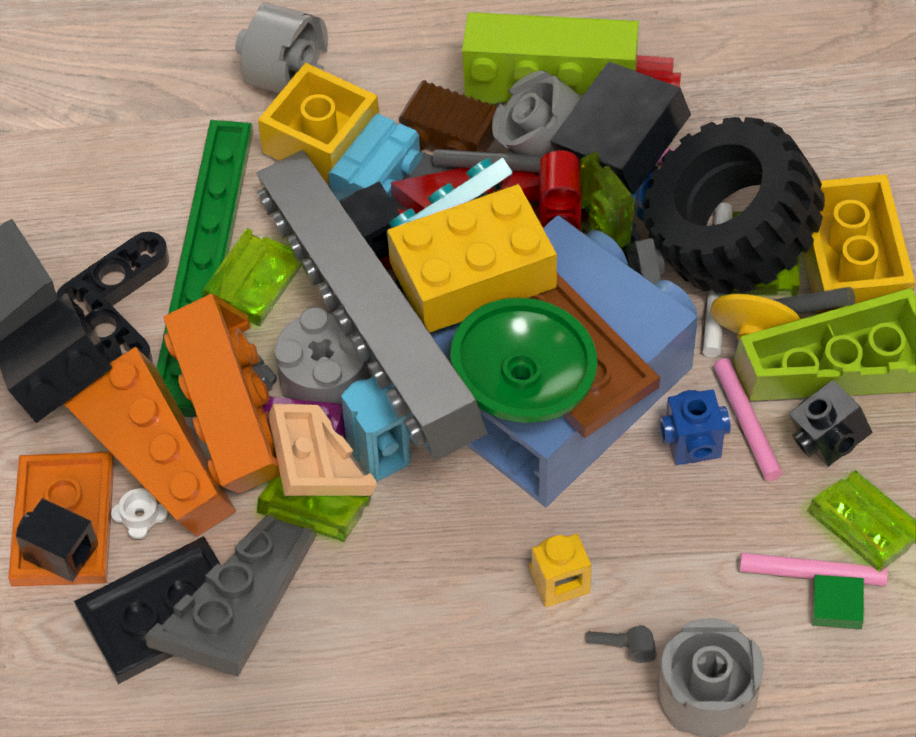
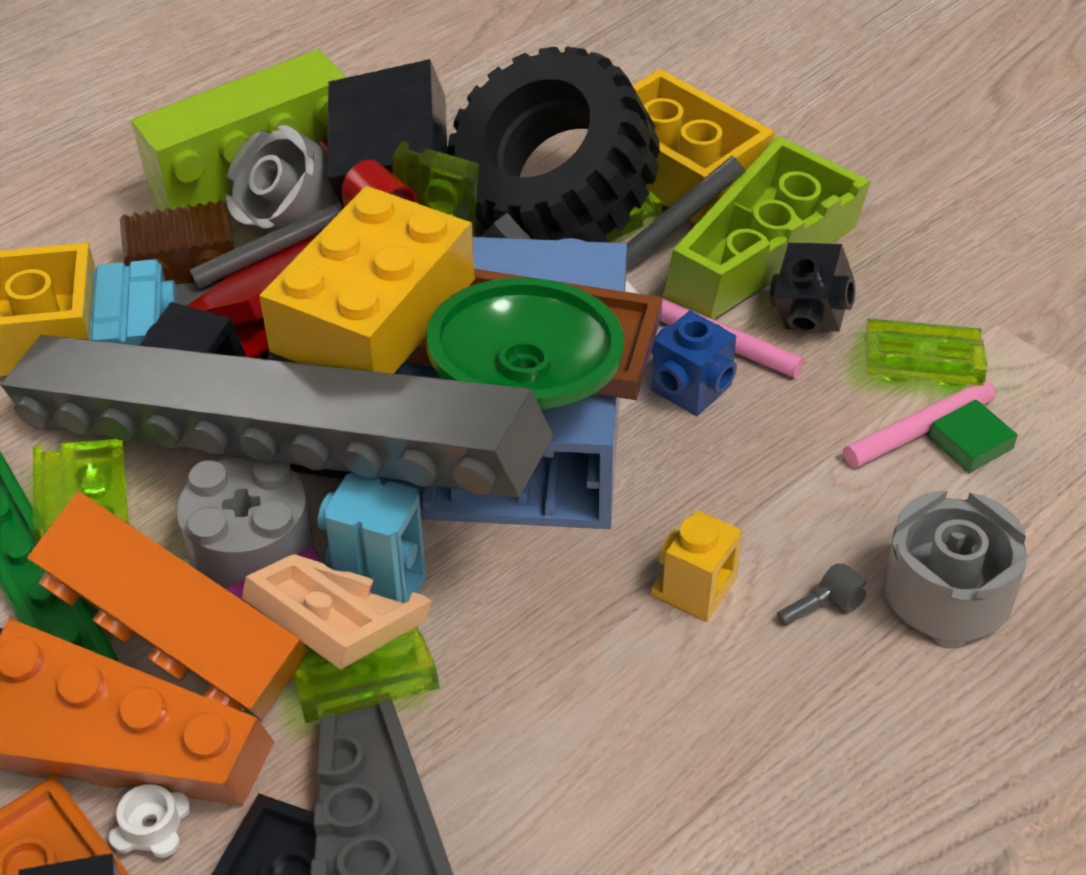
camera: 40 degrees left, 10 degrees down
wing [386,158,513,240] -> none
yellow dish [710,294,801,340] -> none

